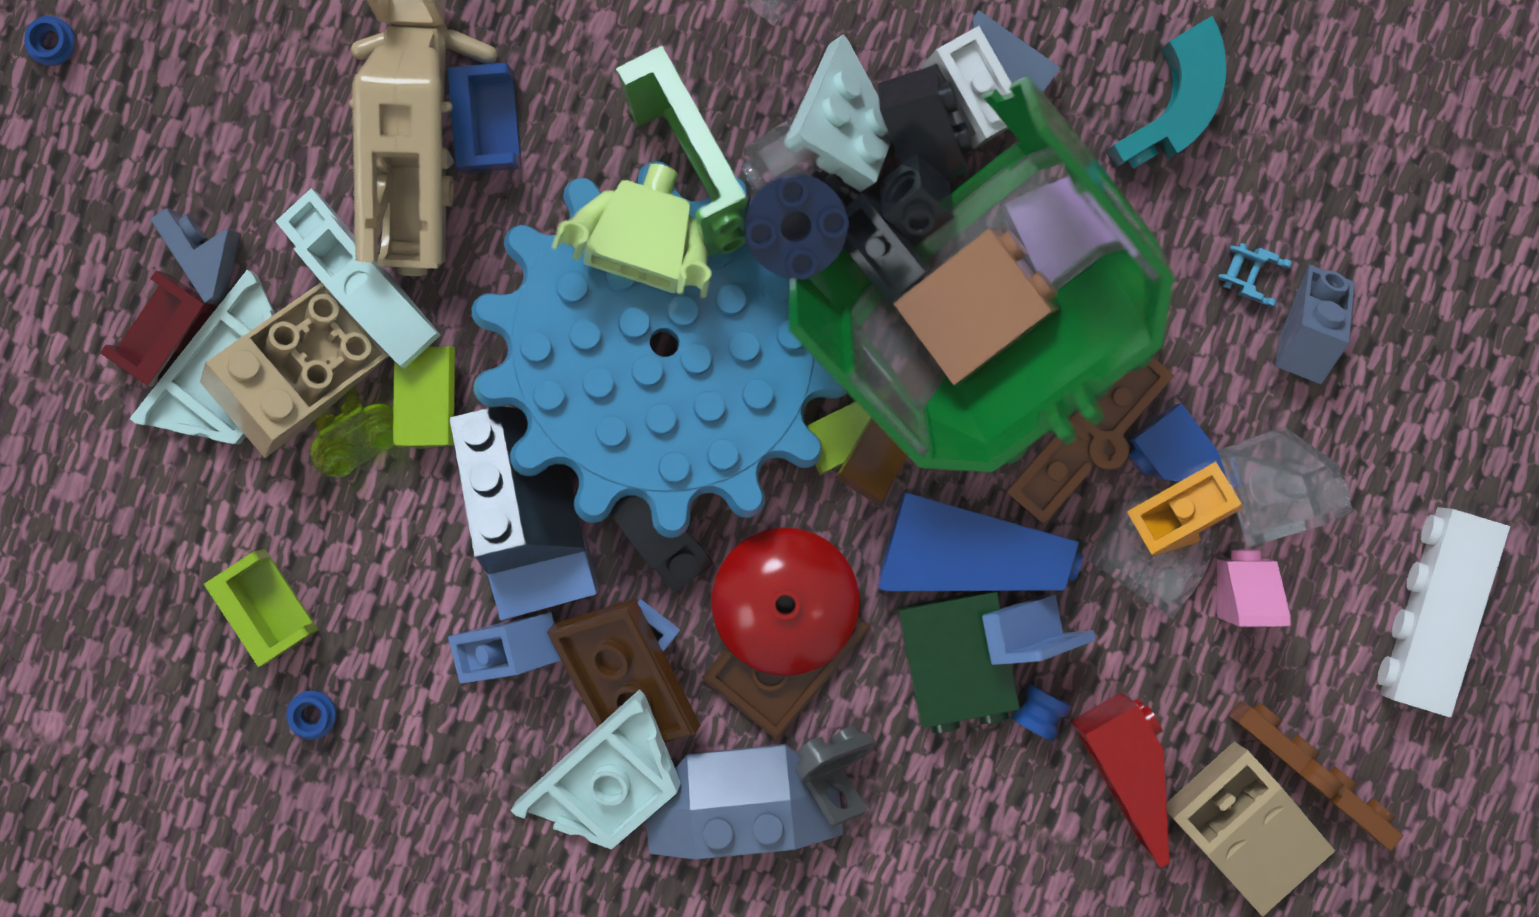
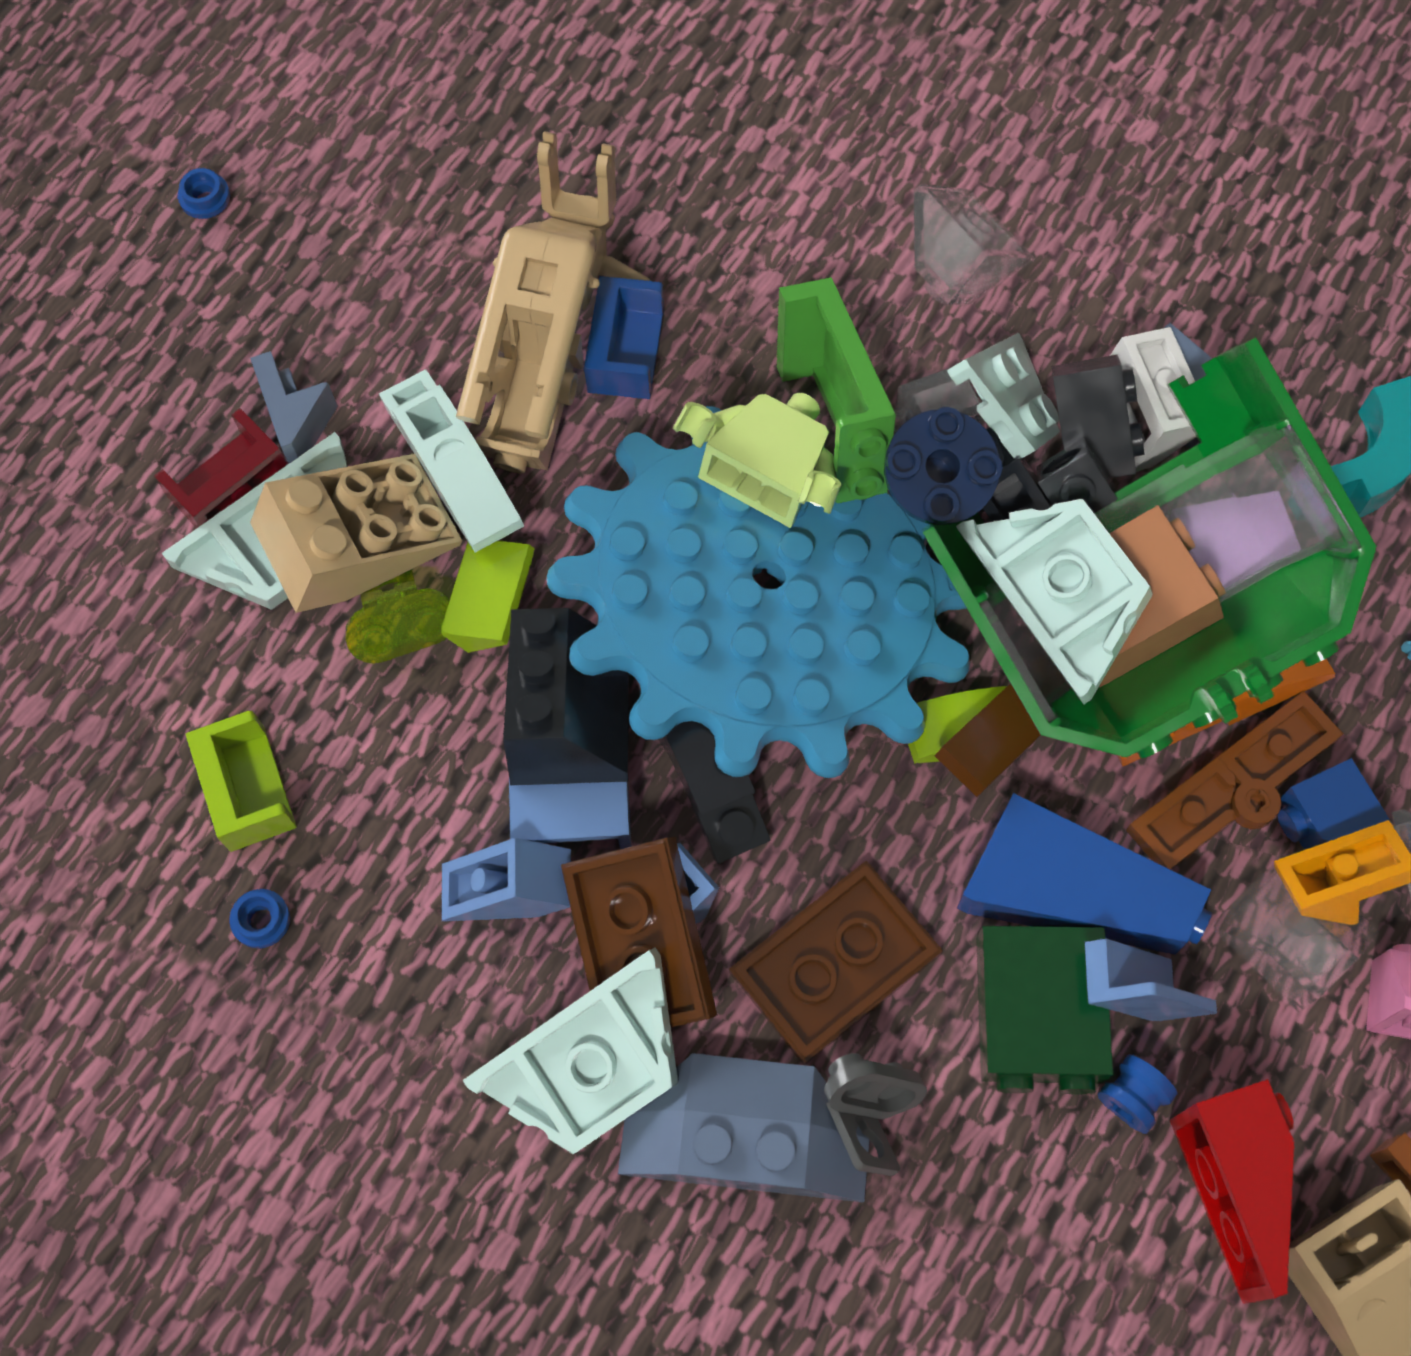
camera: 15 degrees right, 20 degrees down
red dish [711,527,860,676] -> none
none -> light aqua wing [956,499,1153,705]

